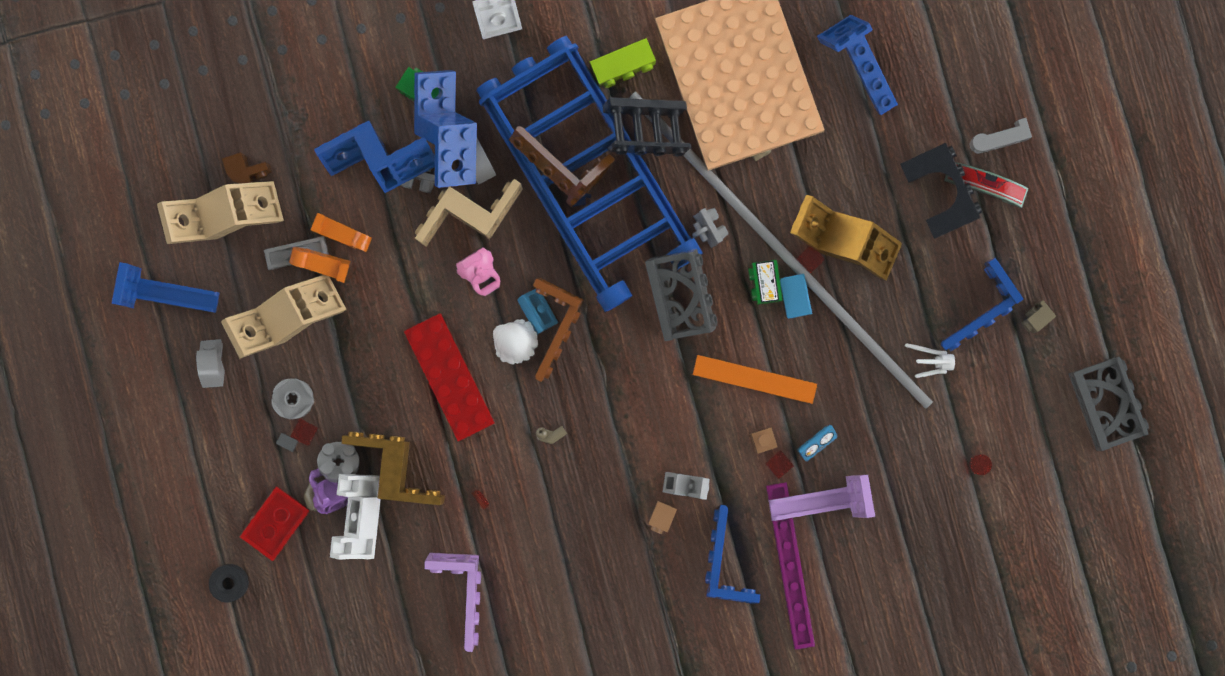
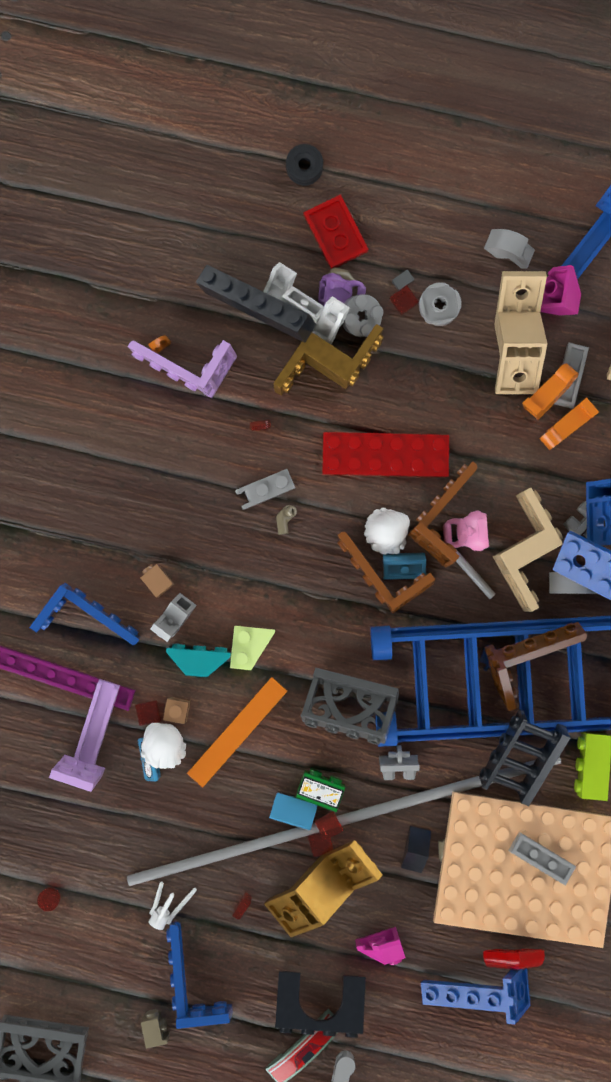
camera: 115 degrees right, 0 degrees up
none -> white hair [141,723,186,769]
none -> orange tile [148,336,171,354]
none -> teal slope [166,644,232,677]
none -> black brick [196,265,316,343]
none -> yellowish green wing [230,626,275,670]
none -> clear red tile [232,892,252,920]
none -> light grey hinge [235,469,295,510]
none -> clear red tile [315,811,344,841]
none -> dark pink slope [355,927,405,965]
none -> black slope [401,826,431,873]
none -> dark orange bracket [408,461,478,568]
none -> light grey bar [456,549,496,599]
none -> red brick [483,948,545,970]
none -> light grey tile [508,832,576,886]
none -> dark pink slope [540,265,581,315]

